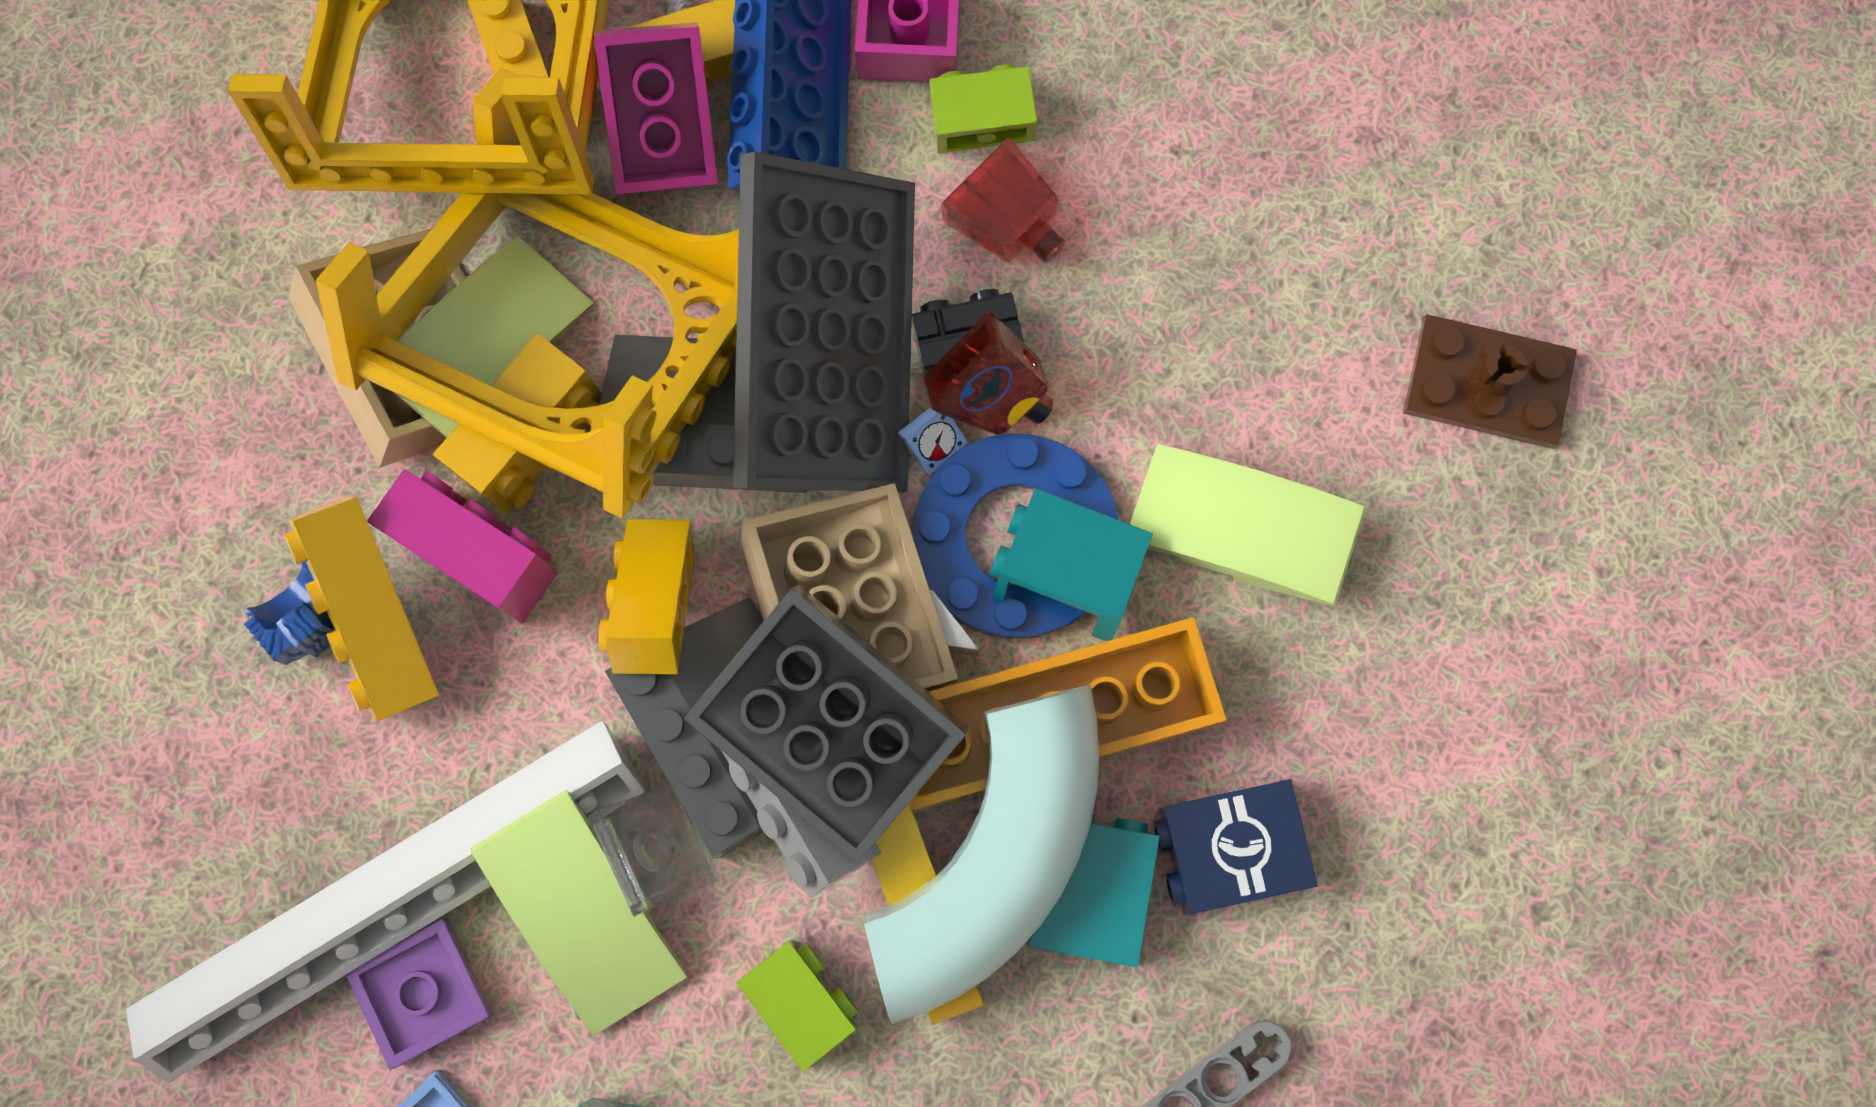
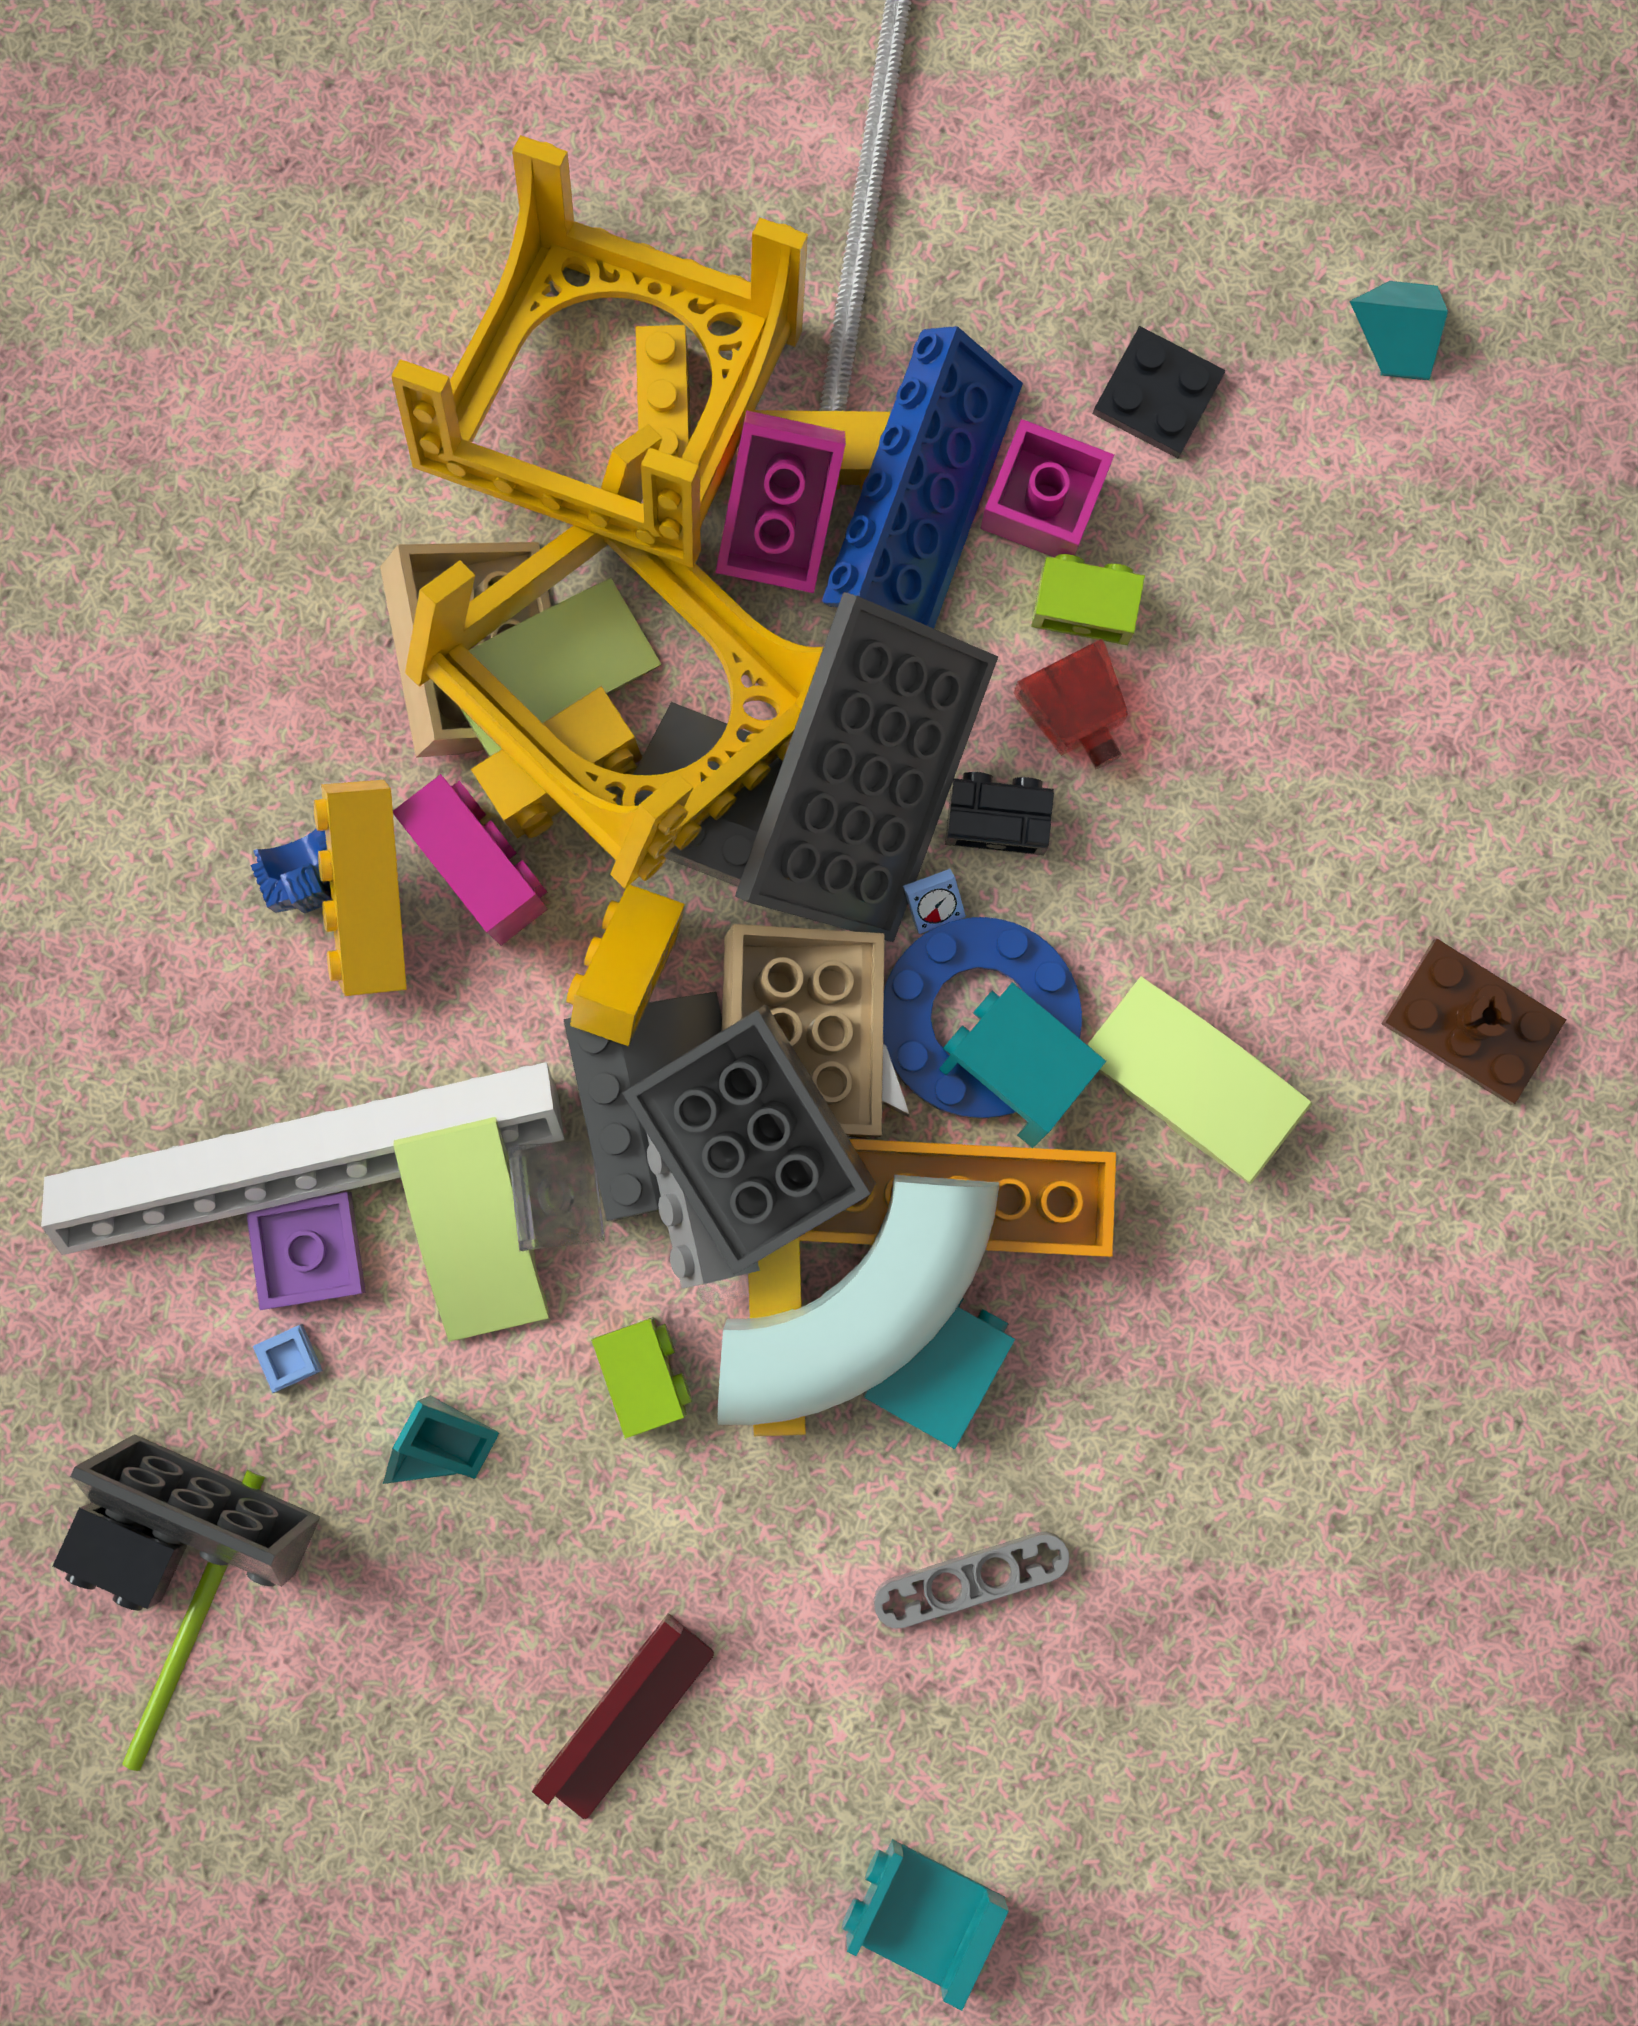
camera: 15 degrees right, 5 degrees up
clear red torso [923,311,1053,435] -> none
dark blue panel [1153,779,1318,915] -> none

